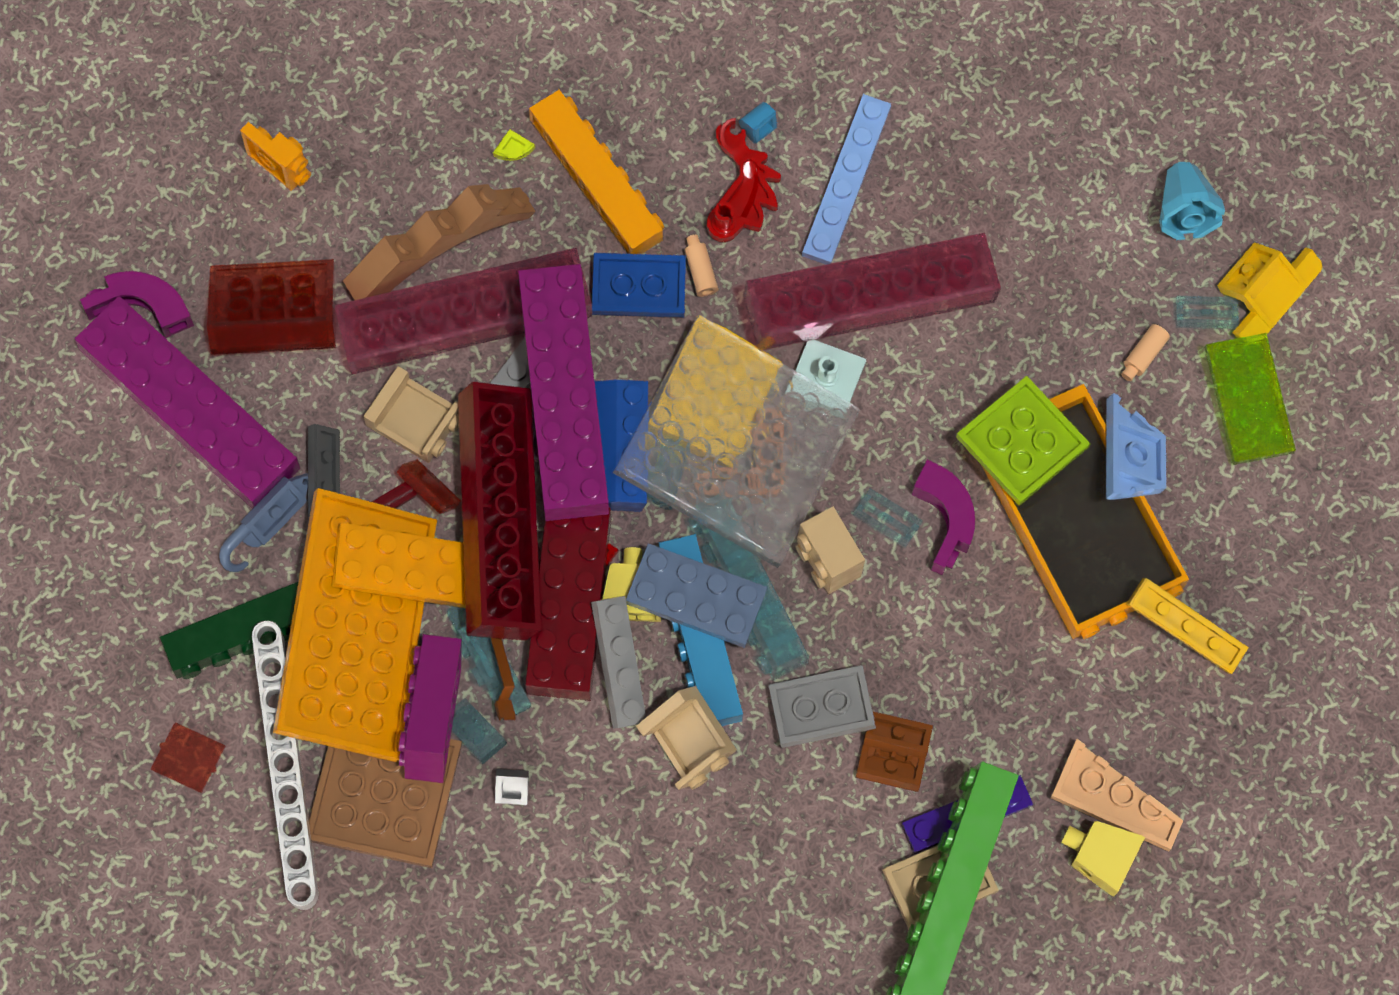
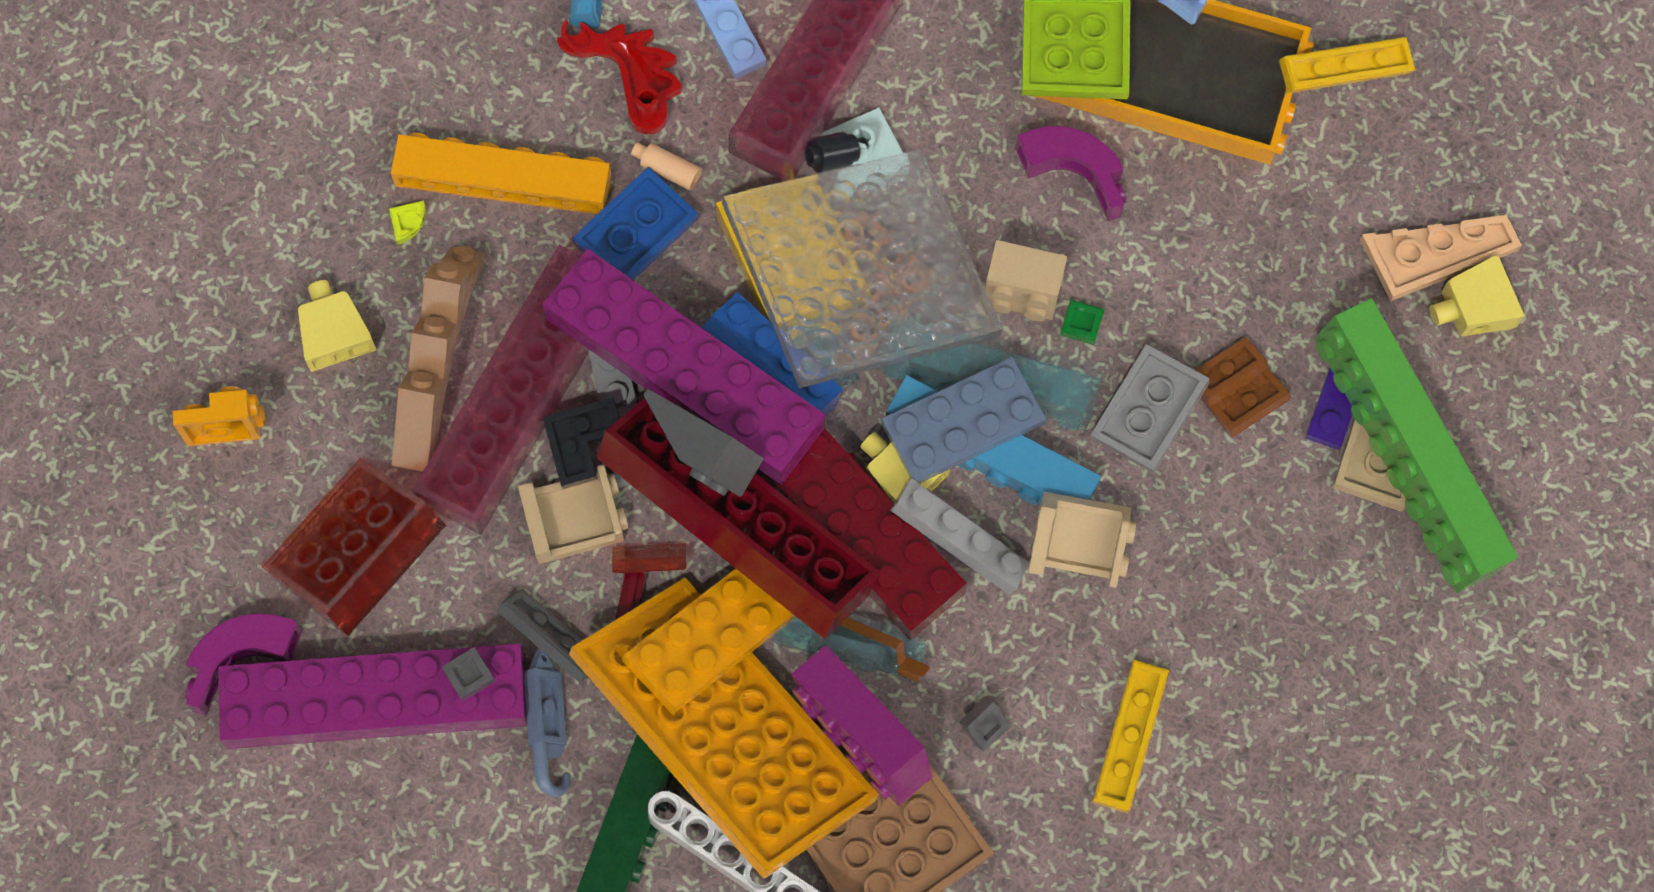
camera: 45 degrees left, 0 degrees up
clear light blue plate [452,698,507,764] -> none
clear light blue tile [853,488,923,549] -> none
none -> light yellow torso [298,280,376,372]
none -> flat silver plate [442,647,495,701]
none -> black plate [543,397,620,489]
none -> dark grey slope [644,389,764,497]
none -> black brick [804,132,860,173]
none -> green tile [1060,299,1105,345]
none -> yellow tile [1092,659,1169,813]

